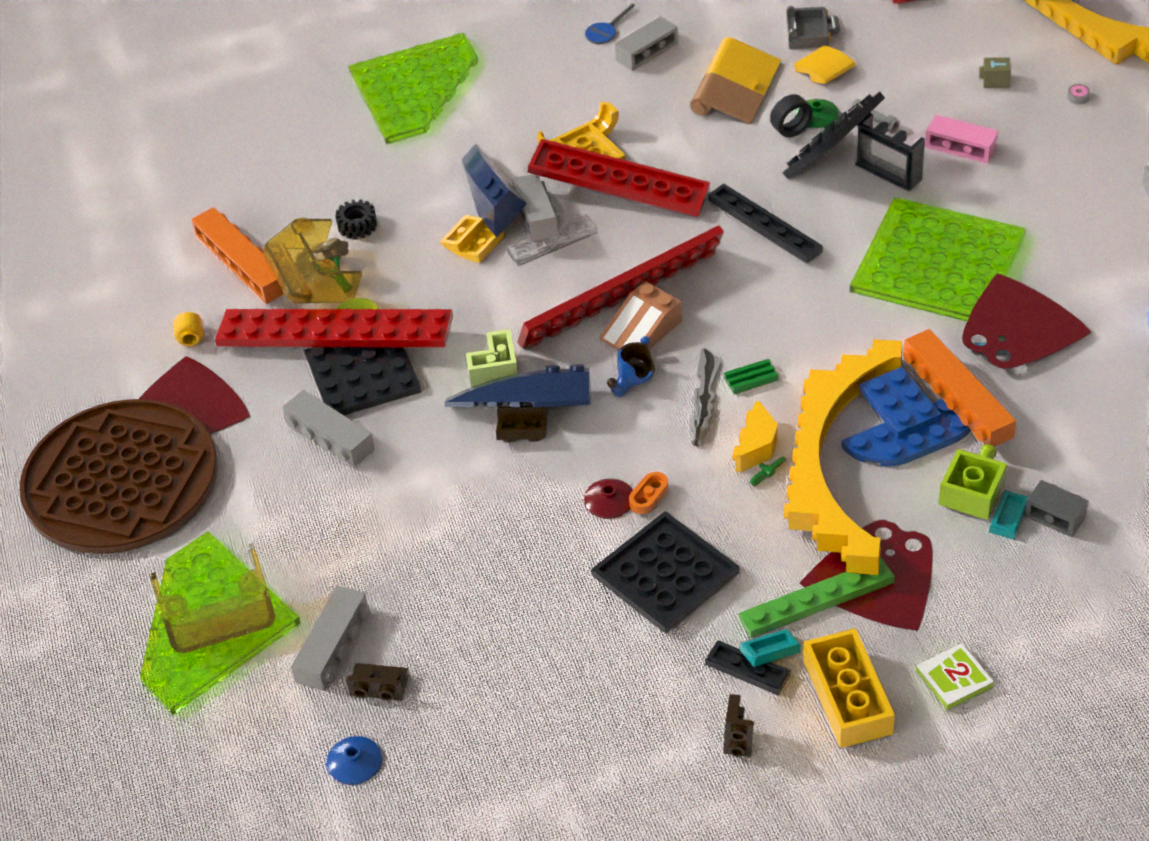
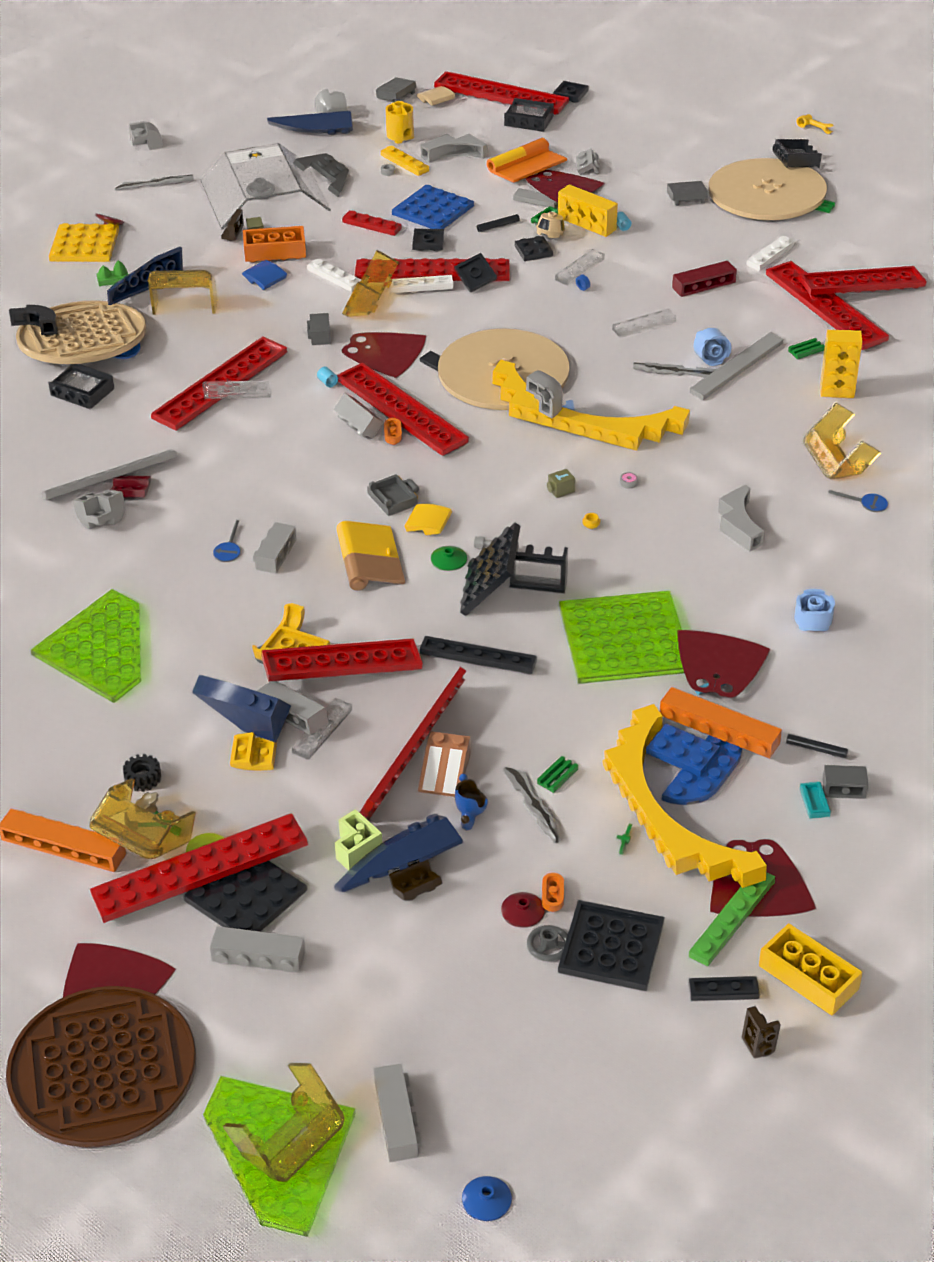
camera: 35 degrees left, 5 degrees down
yellow head [173,312,204,346] -> none
dark brown bracket [346,663,409,701] -> none
yellow slope [732,401,778,472] -> none
teal tile [740,629,801,667] -> none
black tyre [770,94,813,137] -> none
tile [916,643,994,710] -> none
bright pink brick [925,115,999,164] -> none
lime brick [938,444,1007,520] -> none
none -> dark grey piece [527,925,568,962]
none -> yellow plate [582,513,600,529]
none -> black piece [786,734,848,759]

